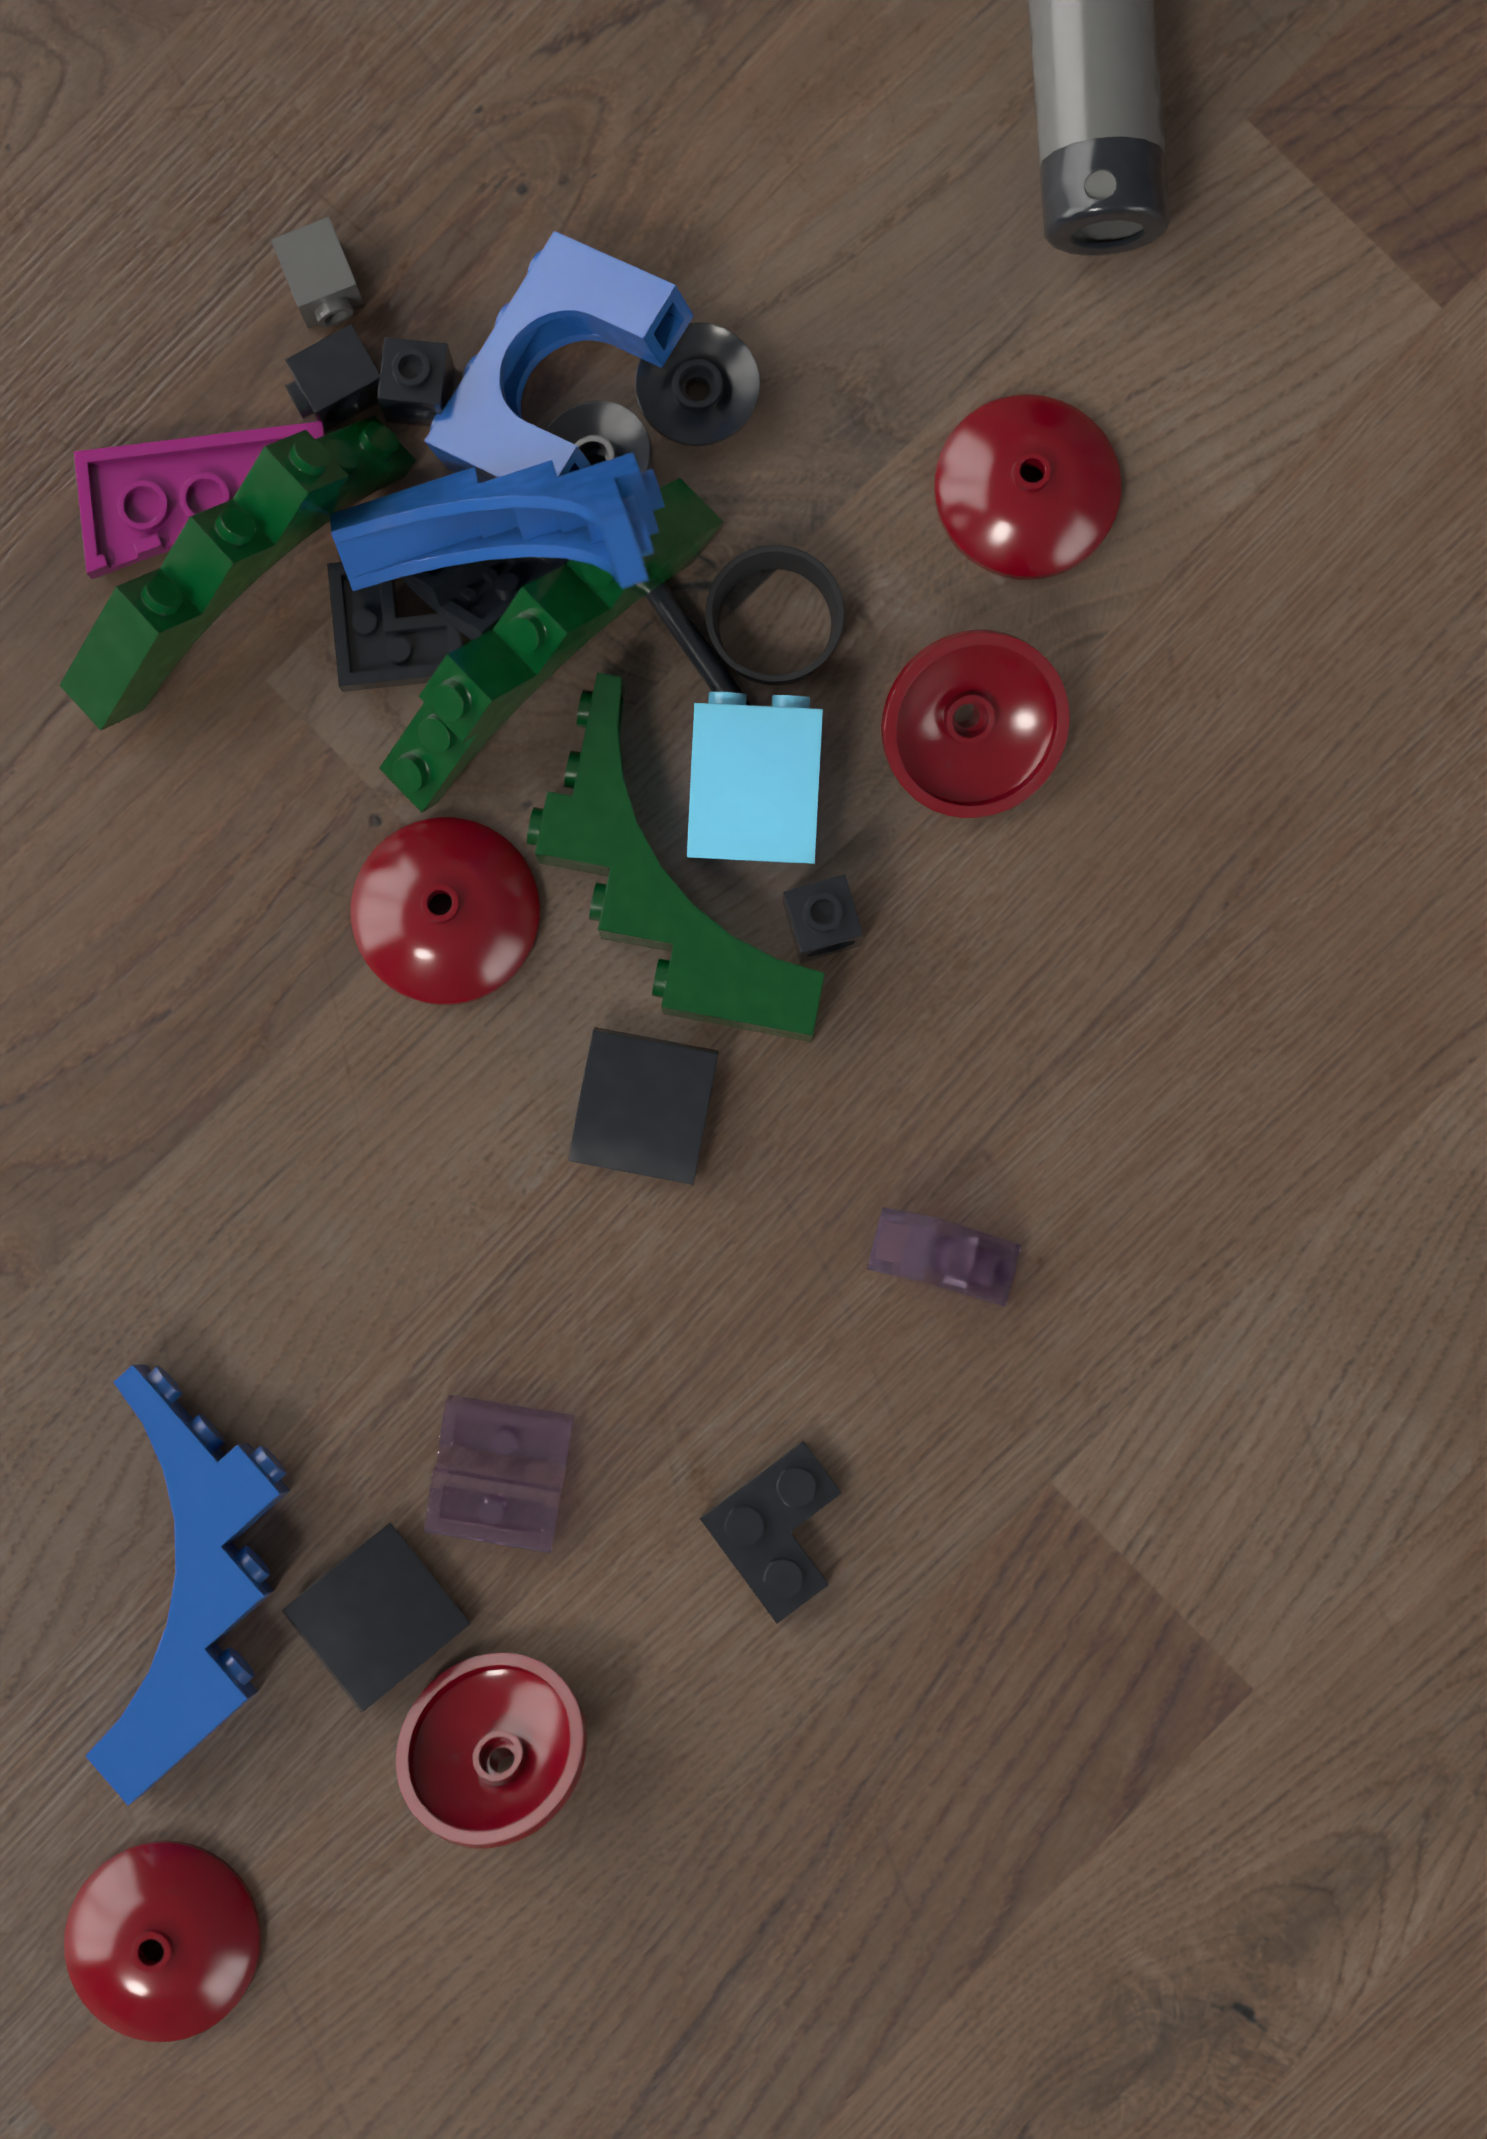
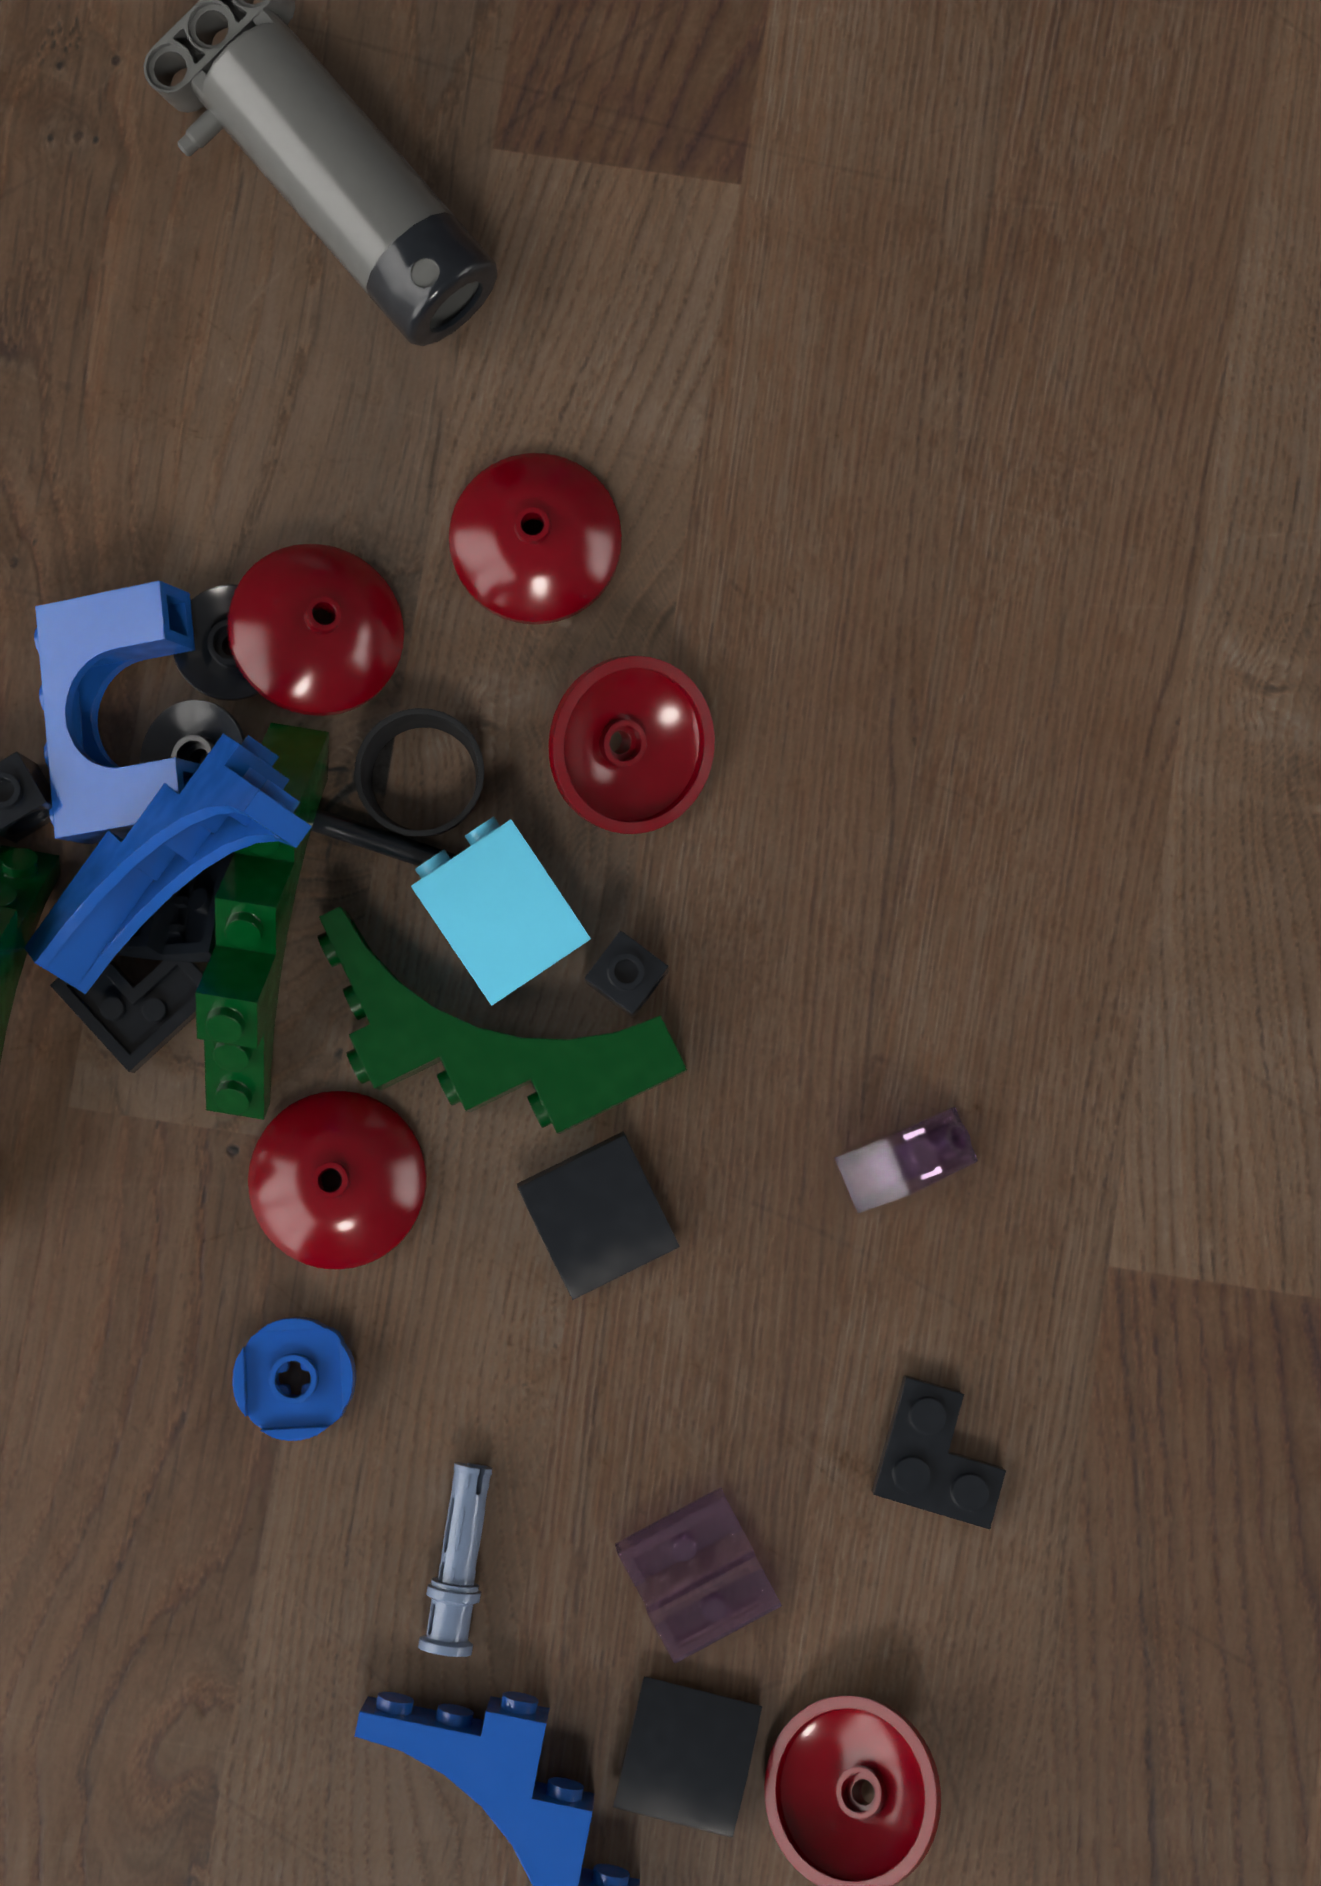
camera: 40 degrees left, 0 degrees up
none -> dark red dish [227,544,404,716]
none -> blue plate [232,1317,356,1441]
none -> sand blue pin [418,1462,493,1657]

